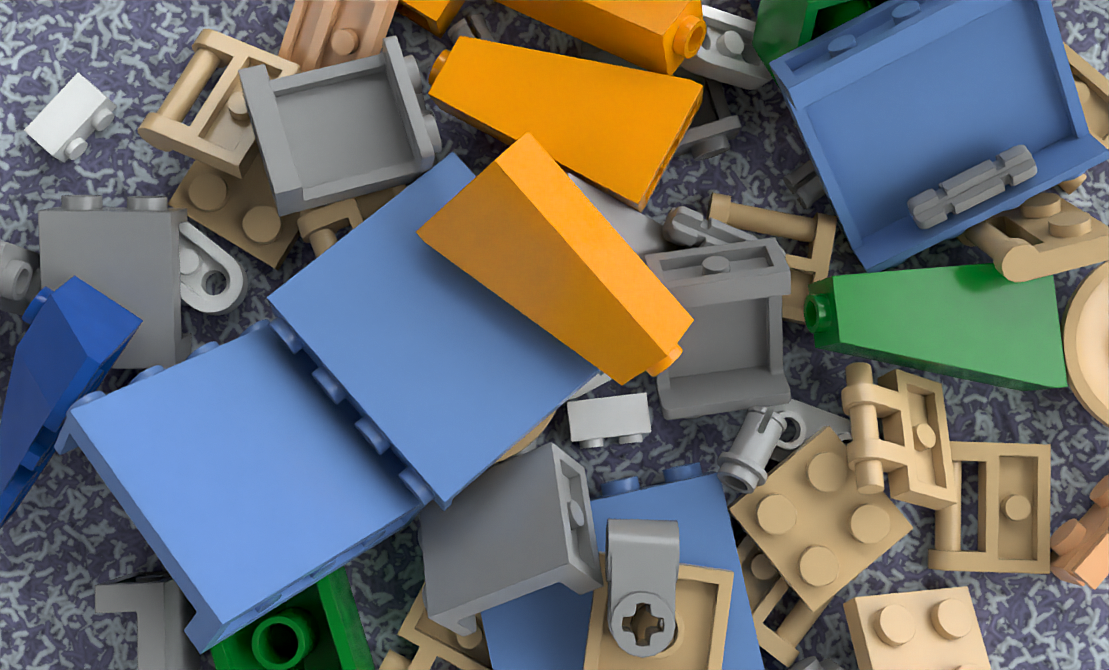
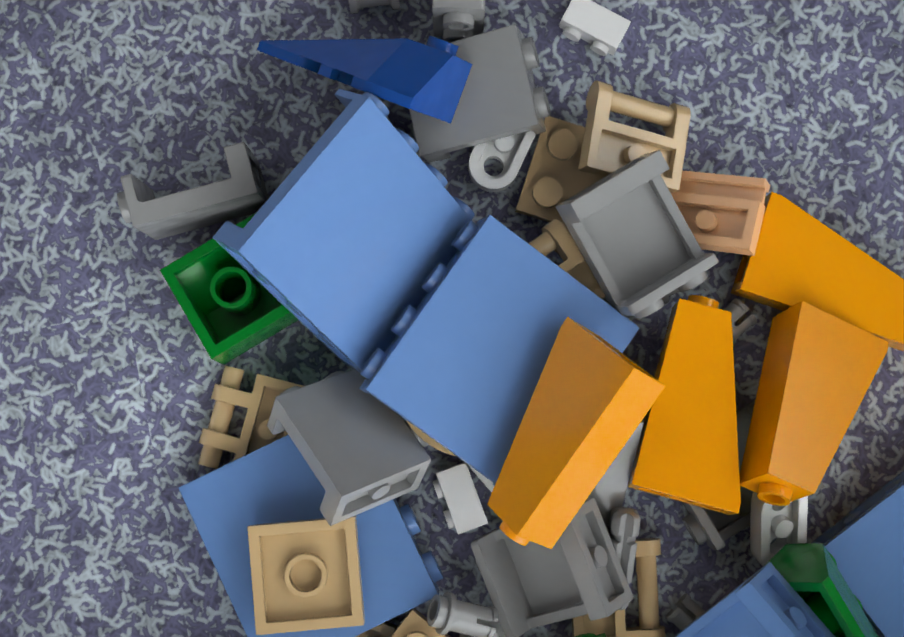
camera: 80 degrees right, 0 degrees up
light grey piece [605,518,680,658] -> none

